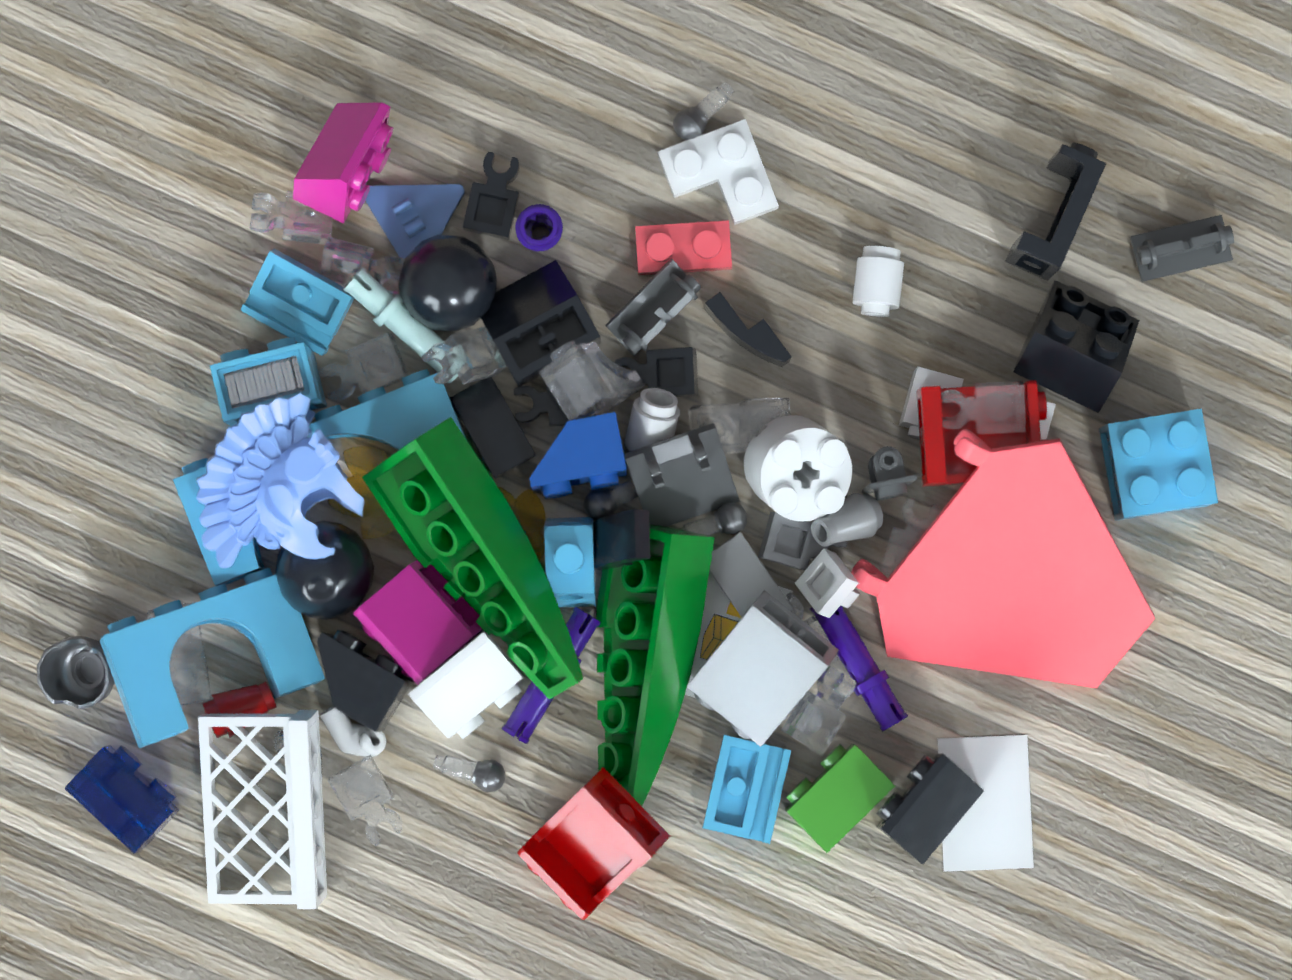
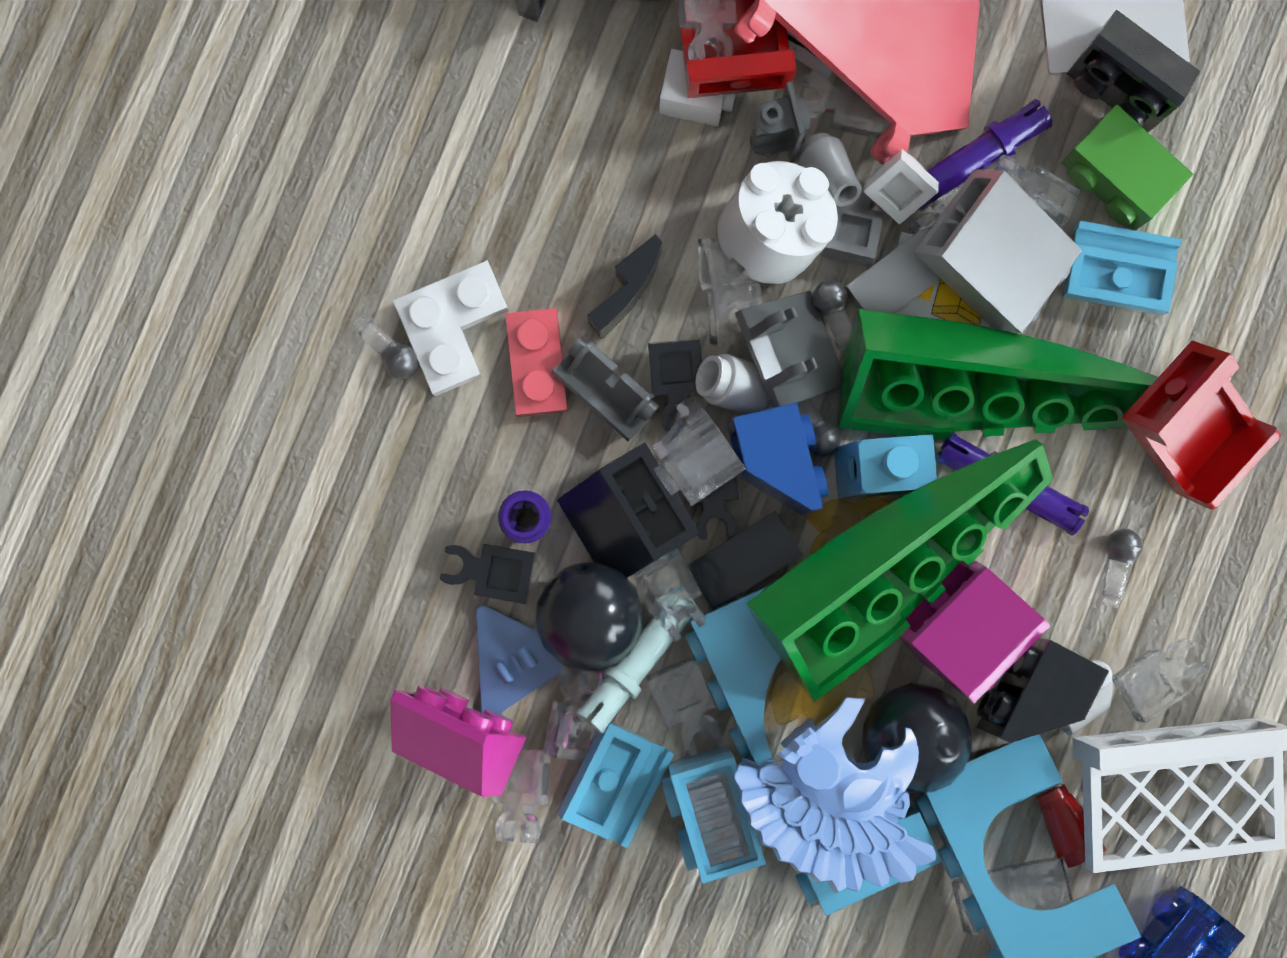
camera: 90 degrees left, 0 degrees up
white slope [408,632,524,739] -> none
black slope [593,509,650,570] -> none
white brick [852,246,904,317] -> none

